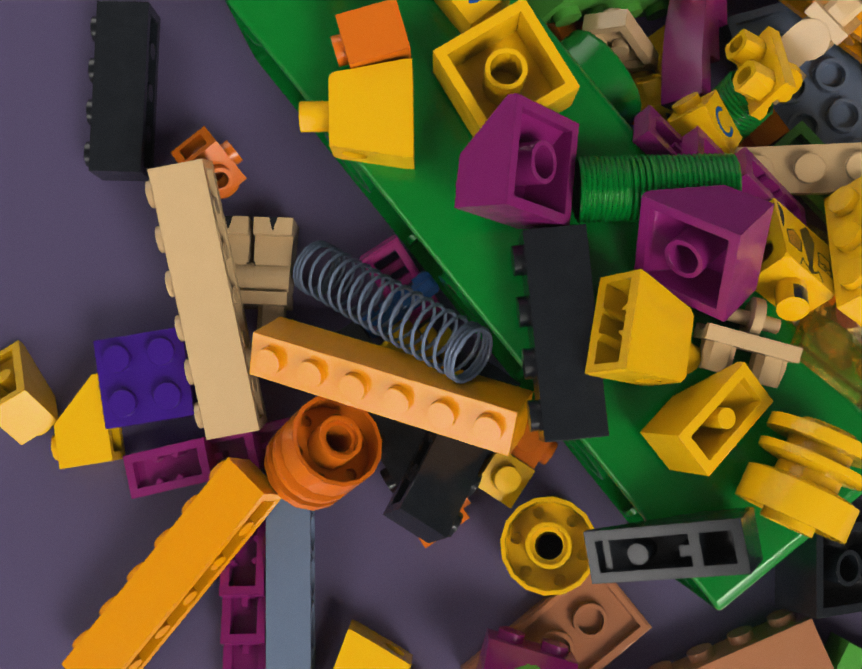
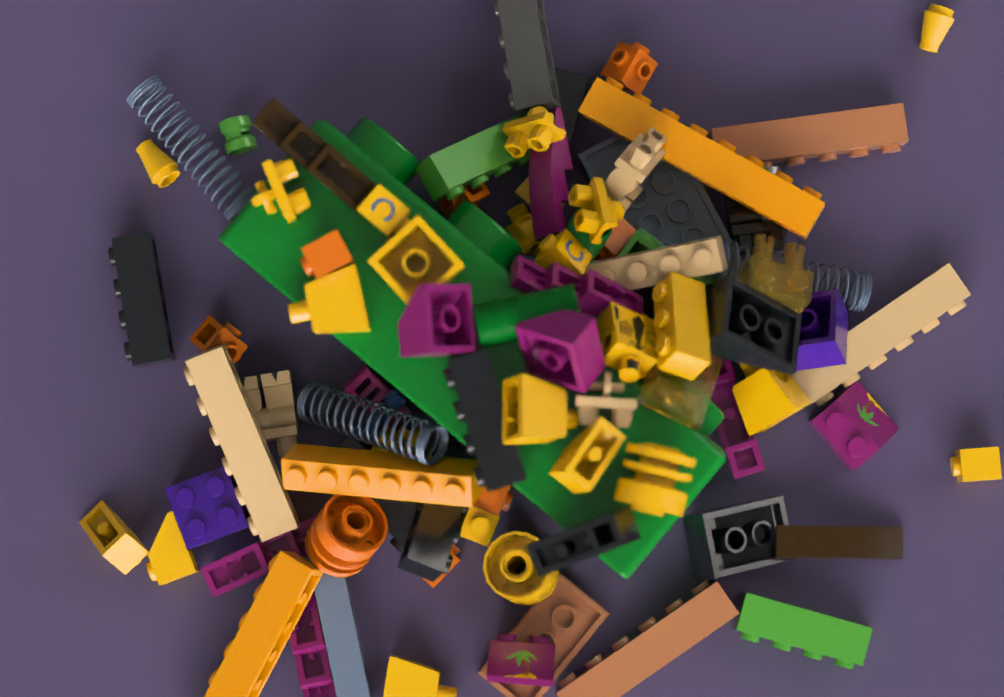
camera: 10 degrees left, 0 degrees up
tan plate [582,8,659,73] -> none

